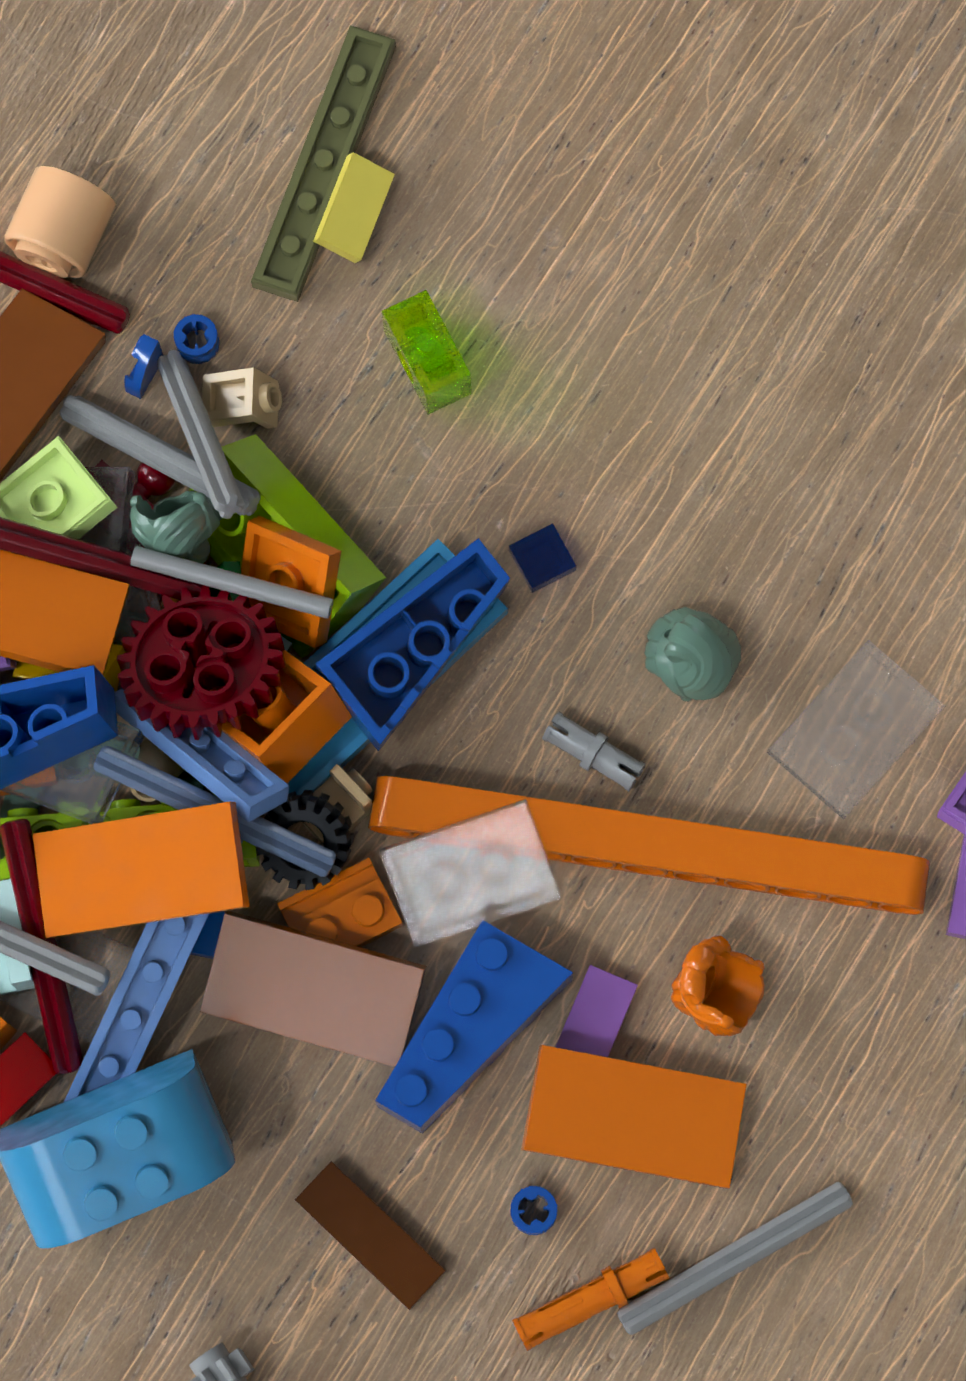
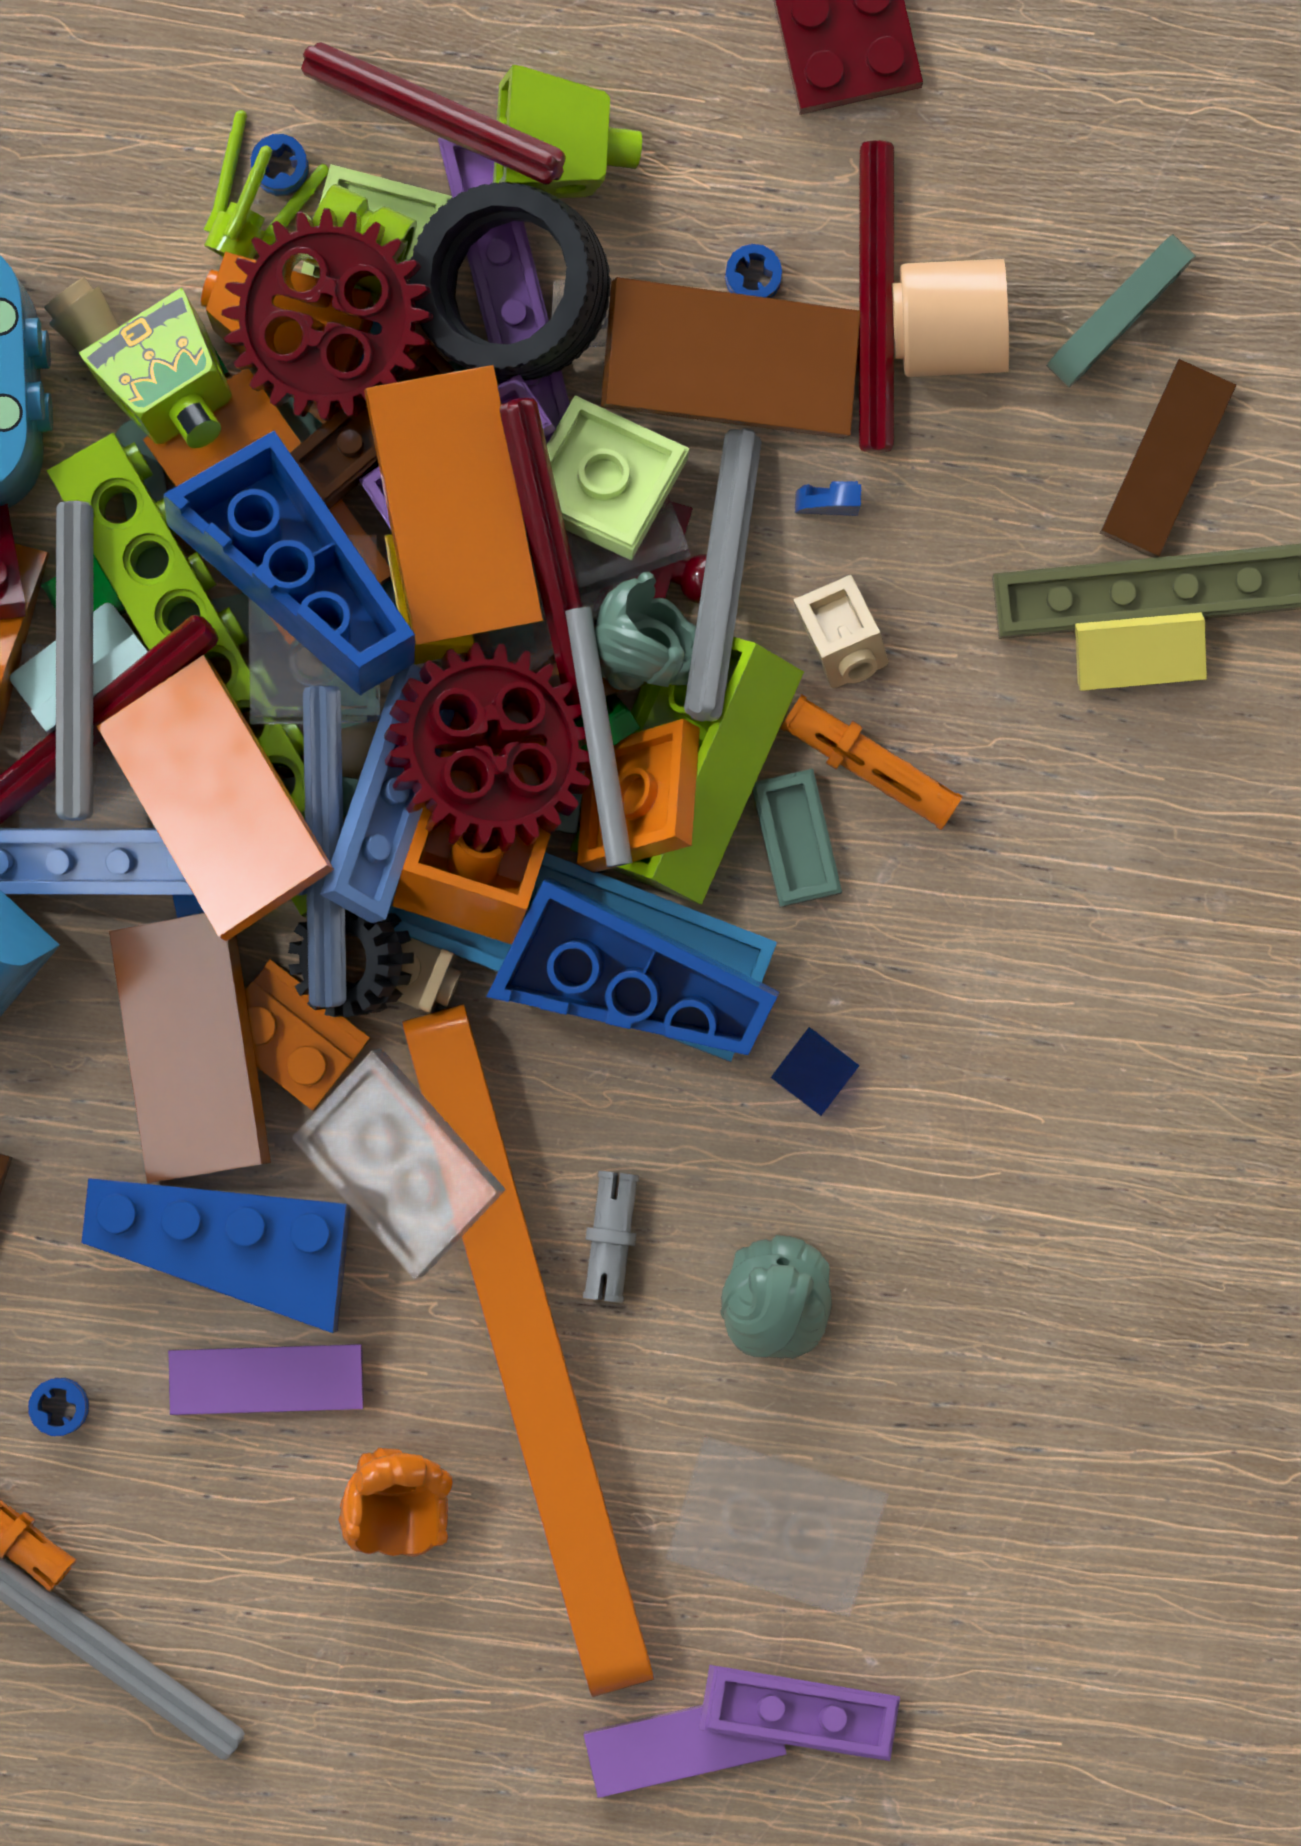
camera: 60 degrees right, 10 degrees up
light grey axle [157,350,244,519] -> none
blue bush [173,314,220,364] -> none
clear neon green brick [382,290,472,415] -> none
orange tile [521,1045,747,1189] -> none
none -> sand green tile [752,769,842,908]
none -> orange pin [780,694,963,830]
none -> sand green beam [1046,234,1196,388]
none -> reddish brown tile [1099,359,1236,558]

